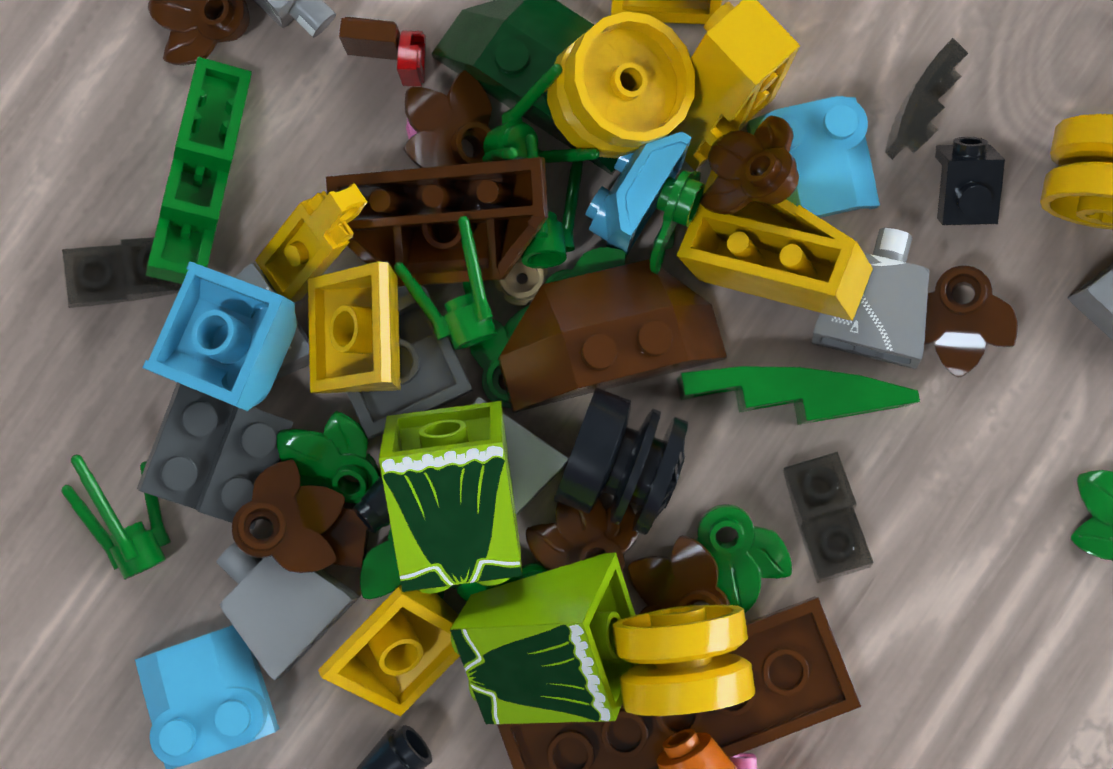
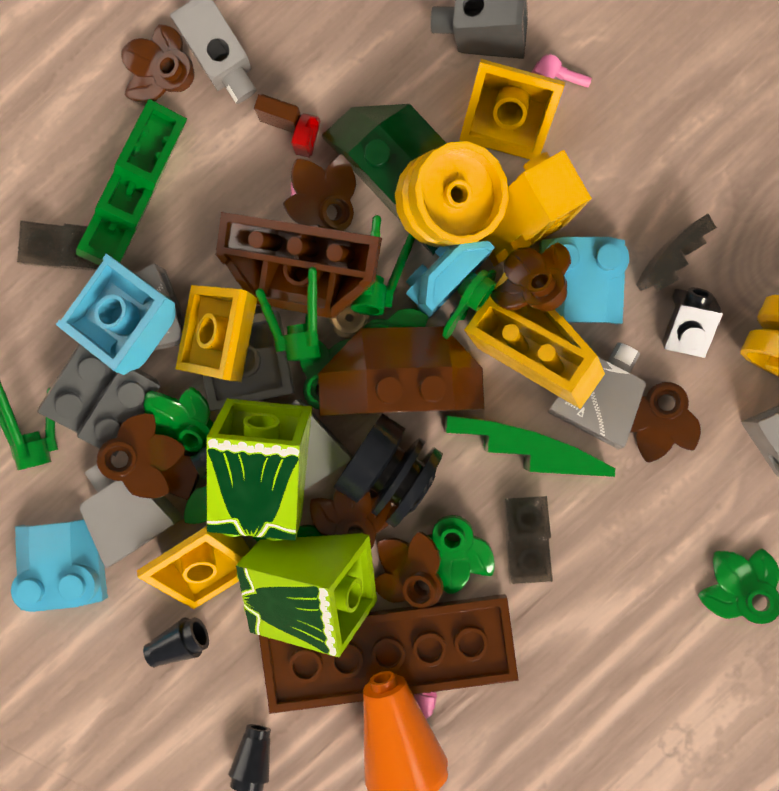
camera: 10 degrees right, 5 degrees up
yellow hinge [255,183,367,302] -> none
green plant [483,64,599,163] -> none
yellow wheel [612,605,755,716] -> none

